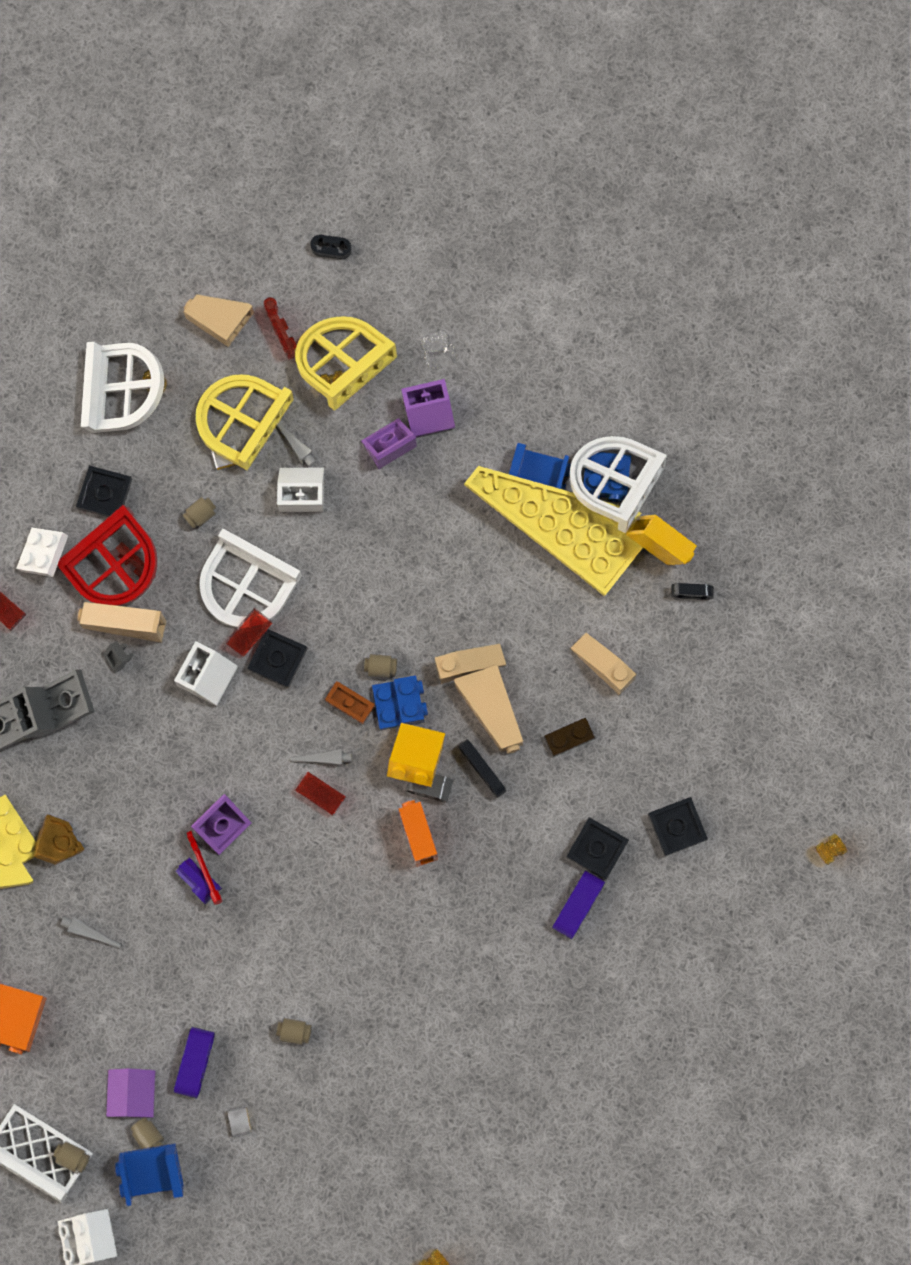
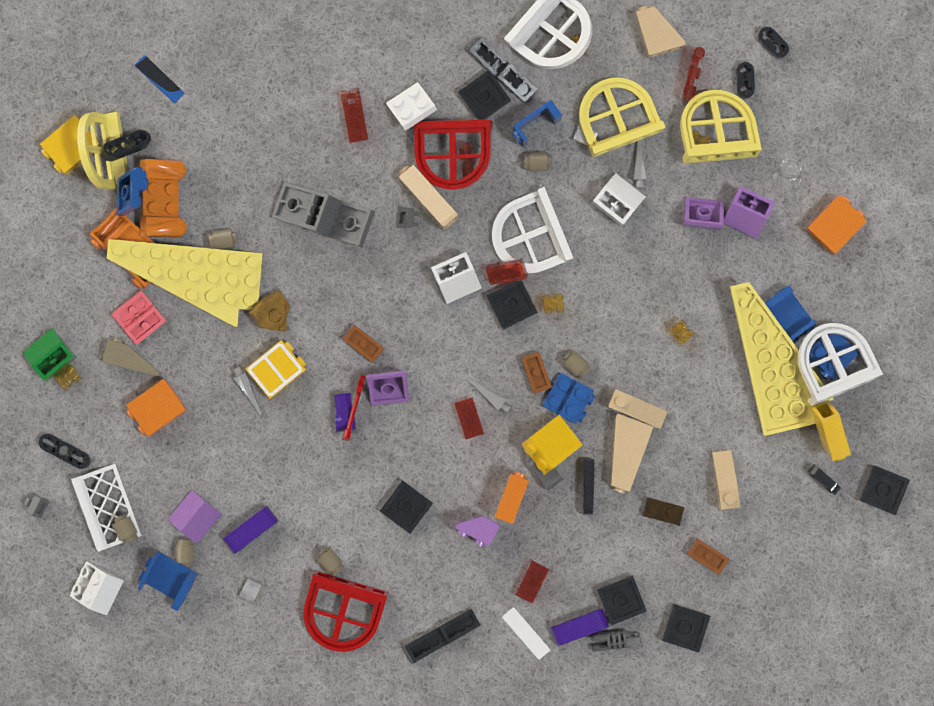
camera: 35 degrees right, 10 degrees up
none -> yellow brick [246,340,307,399]
none -> red window [303,570,389,652]
none -> dark orange plate [343,324,385,363]
none -> black plate [380,480,433,534]
none -> black slope [402,609,481,664]
none -> medium lavender slope [455,516,500,547]
none -> slope [466,36,537,103]
none -> white sticker [502,607,550,660]
none -> blue panel [512,100,562,146]
none -> clear red plate [515,560,550,604]
none -> clear yellow wheel [543,293,564,314]
none -> dark grey hinge [591,631,641,652]
none -> clear yellow wheel [668,319,695,346]
none -> dark orange plate [687,538,730,575]
none -> black beam [736,62,755,99]
none -> orange brick [805,195,867,256]
none -> black plate [859,465,910,515]

